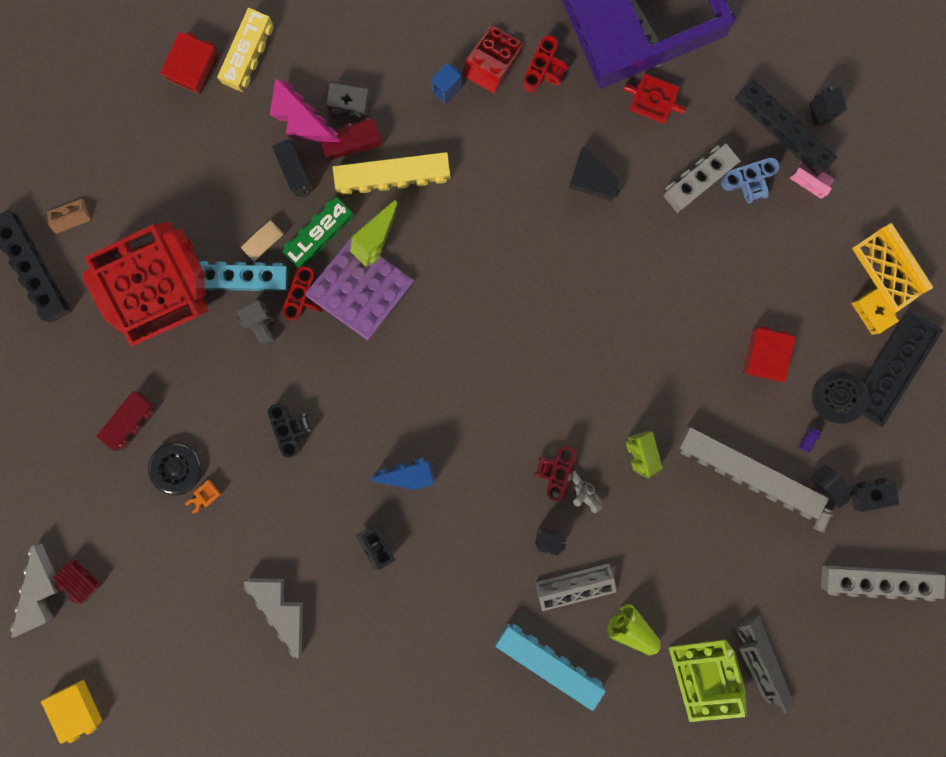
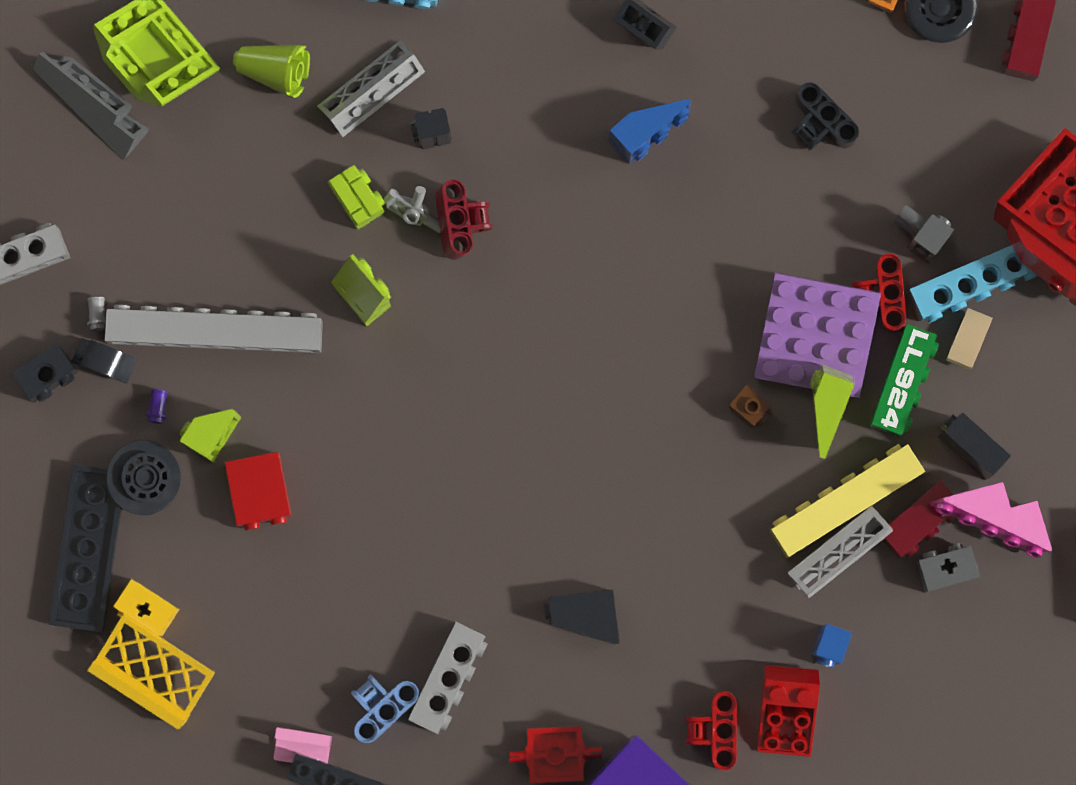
camera: 155 degrees right, 5 degrees down
none -> lime slope [180,409,241,462]
none -> lime brick [328,165,385,230]
none -> reddish brown brick [728,385,771,428]
none -> light grey fence [788,506,893,598]

